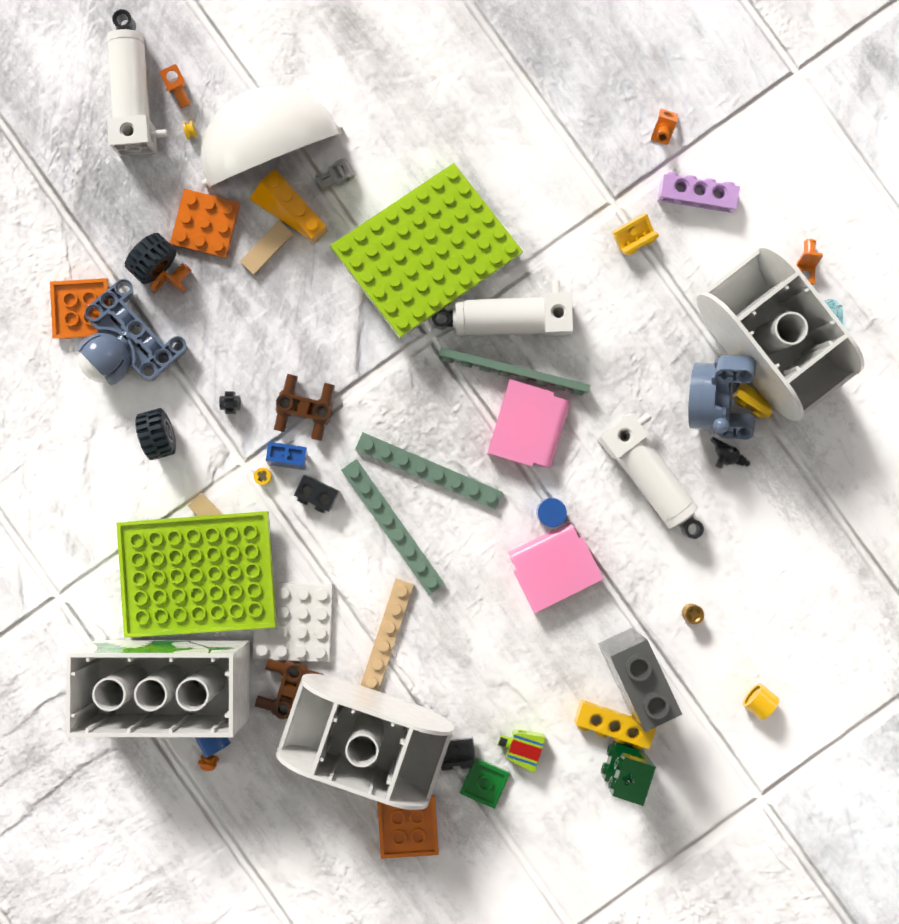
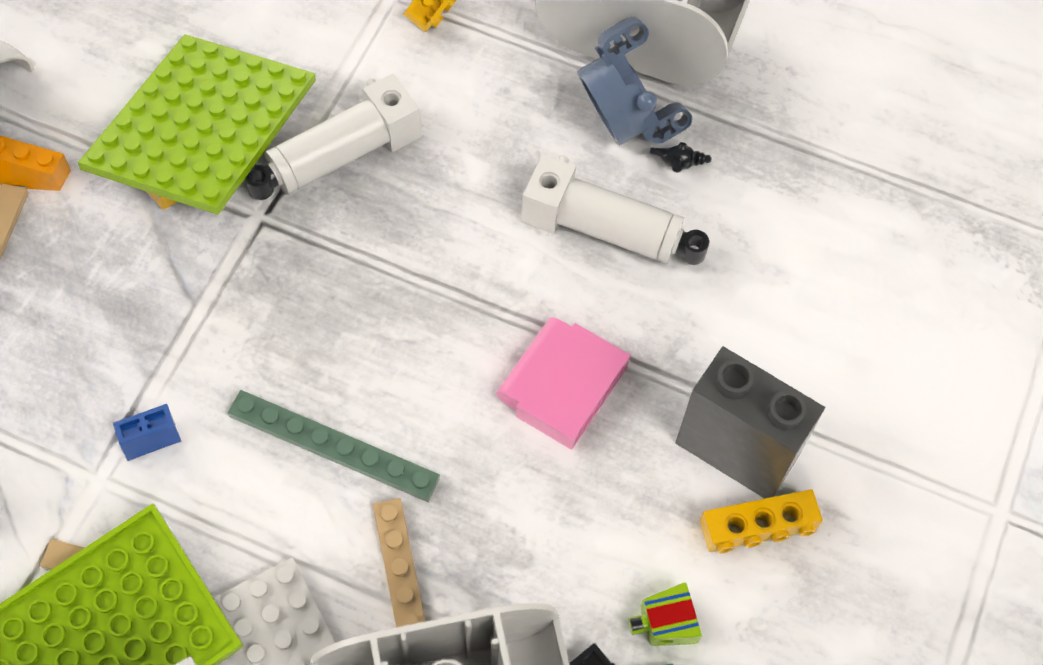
camera: 35 degrees left, 25 degrees down
black gear [219,391,241,414] -> none
yellow bush [254,468,272,485] -> none
reddish brown piece [273,374,335,441] -> none
black brick [294,474,340,513] -> none
light grey connector [315,158,356,191] -> none
sand green plate [355,432,503,510] -> none
sand green plate [439,347,591,396] -> none
bright pink piece [487,379,571,468] -> none
blue piece [536,498,567,527] -> none
dark green plate [600,740,656,806] -> none
pearl gold wheel [682,603,704,624] -> none
yellow bracket [733,383,773,419] -> none
yellow piece [743,683,780,720] -> none

